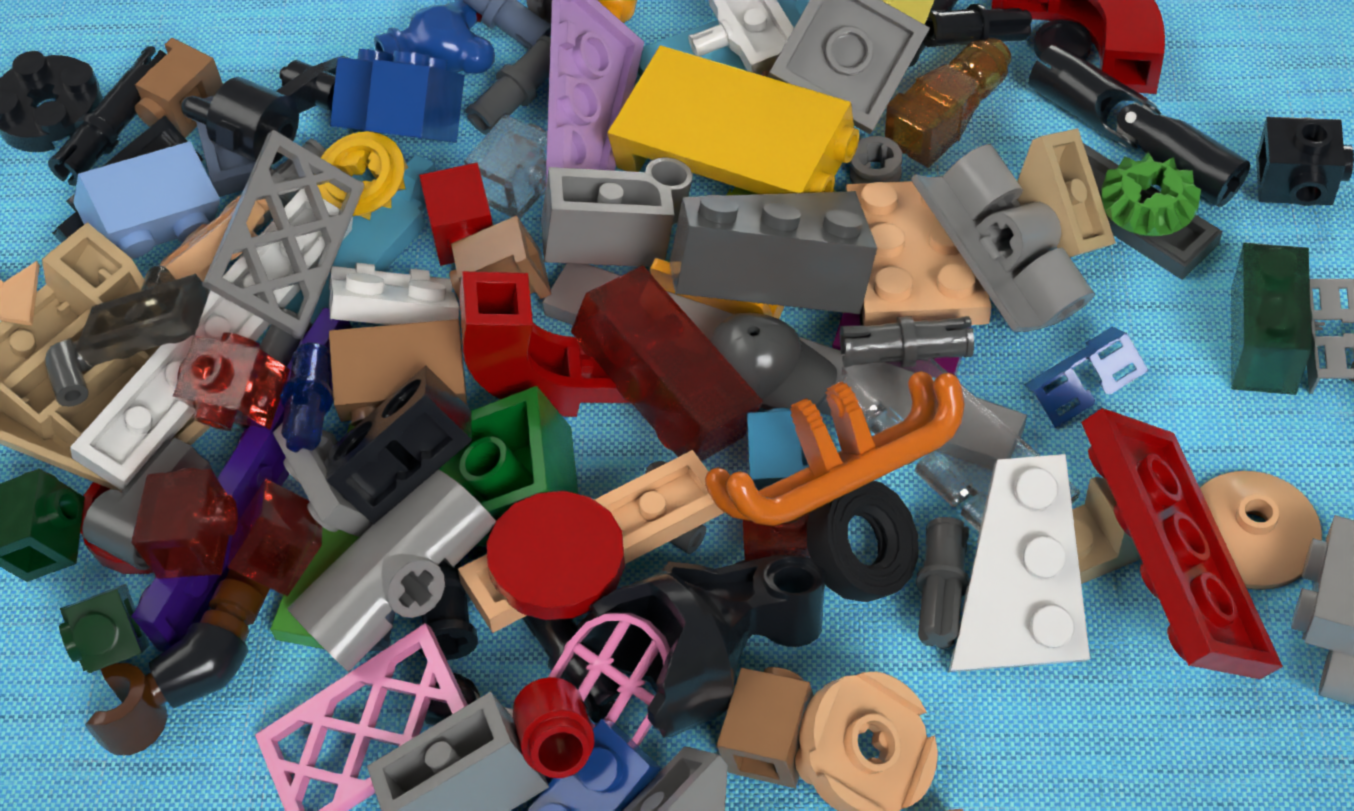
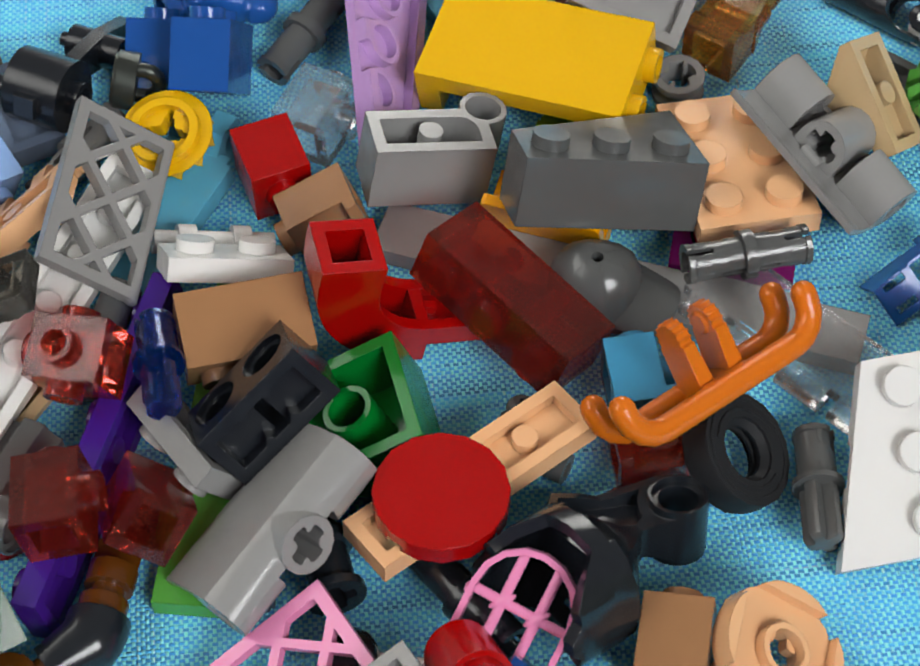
camera: 10 degrees left, 0 degrees up
none -> pearl dark grey tile [109,49,167,111]

